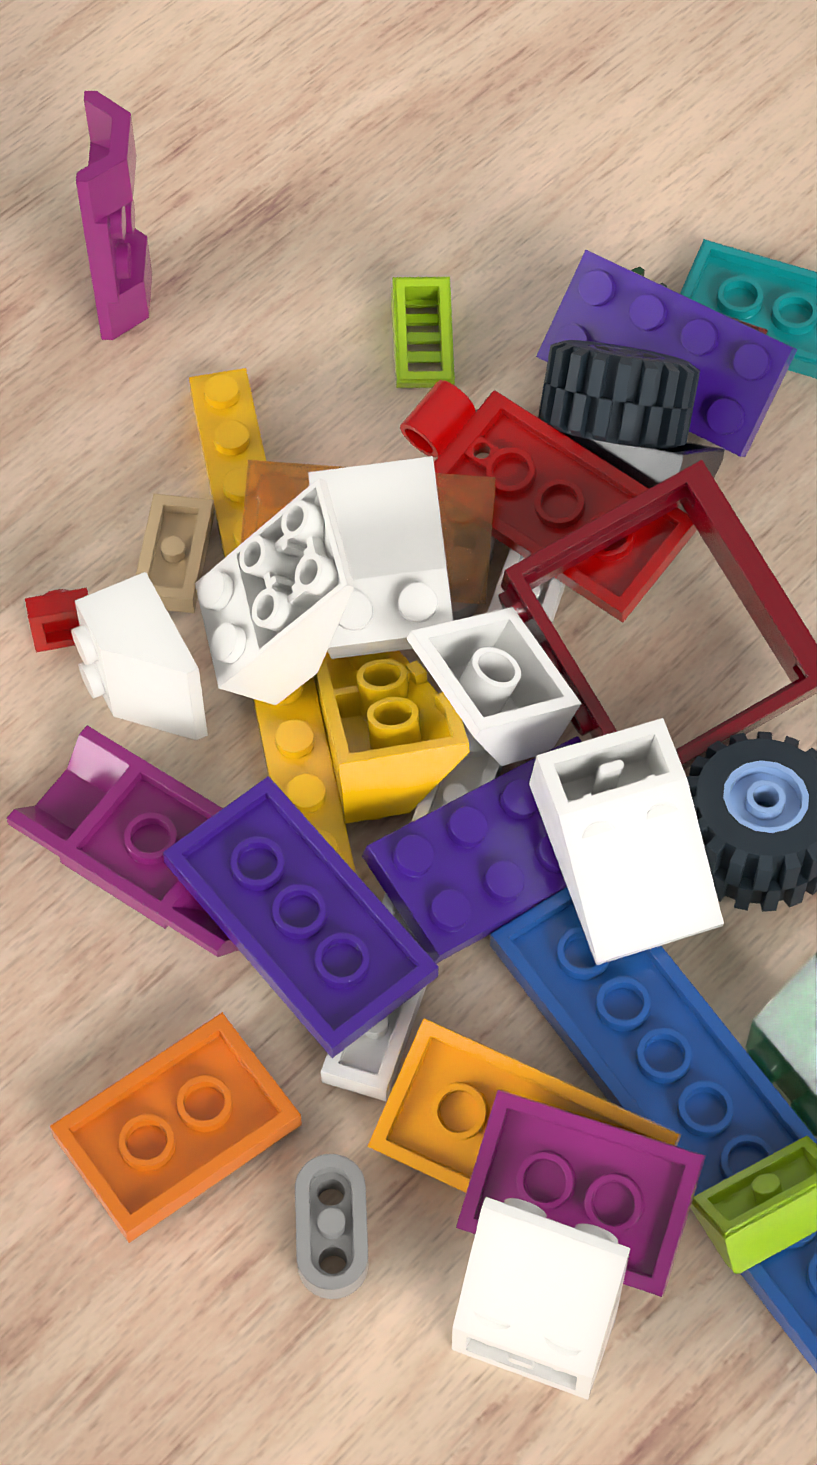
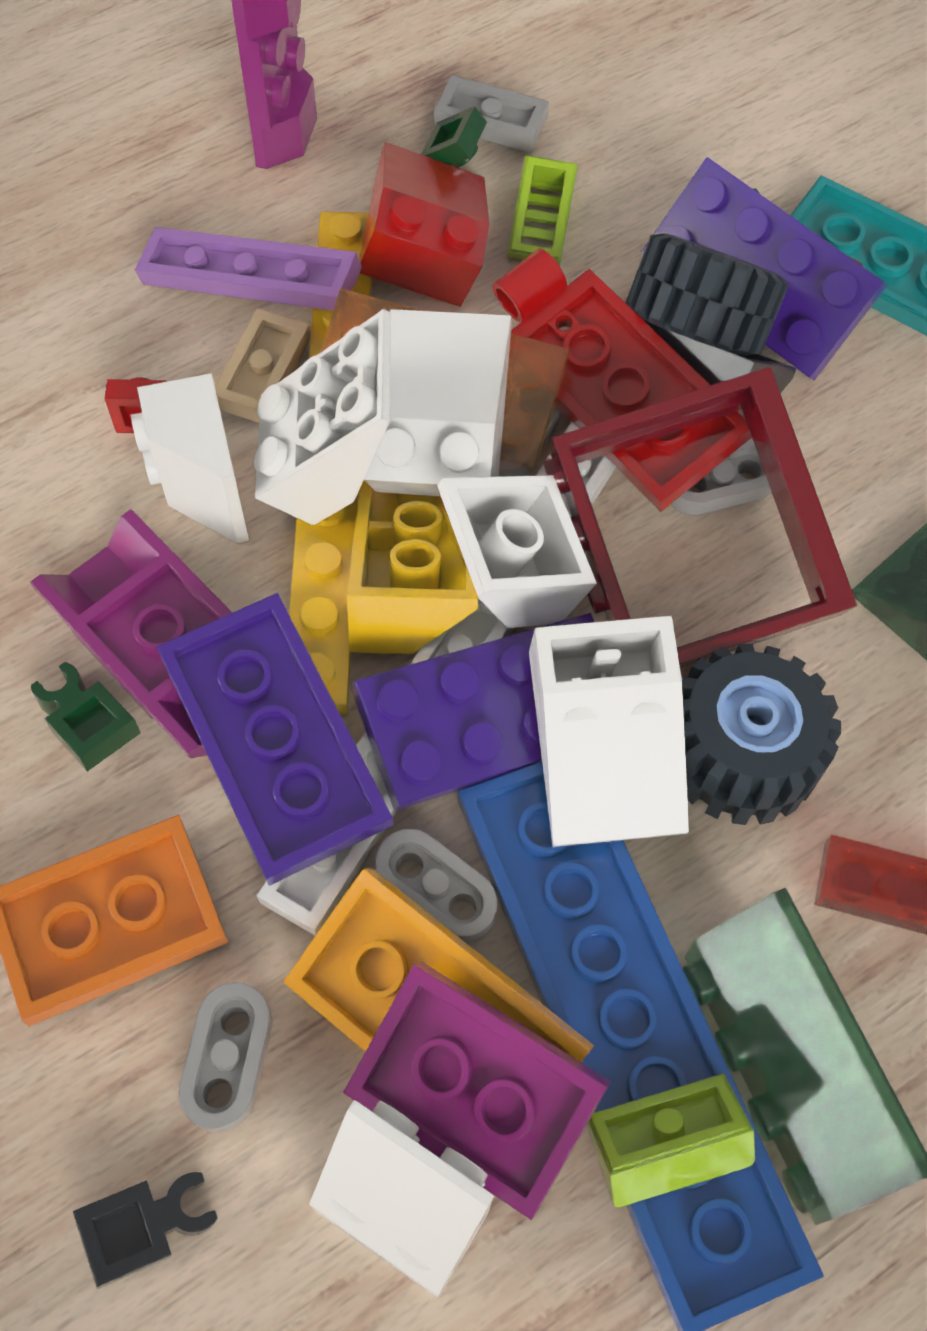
camera: 10 degrees right, 5 degrees up
none -> dark green plate [31,662,141,772]
none -> black plate [73,1172,218,1289]
none -> medium lavender plate [135,227,362,312]
none -> red slope [359,142,490,307]
none -> light grey plate [375,829,497,943]
none -> dark green plate [421,106,487,168]
none -> light grey plate [434,75,549,153]
none -> light grey plate [670,438,771,515]

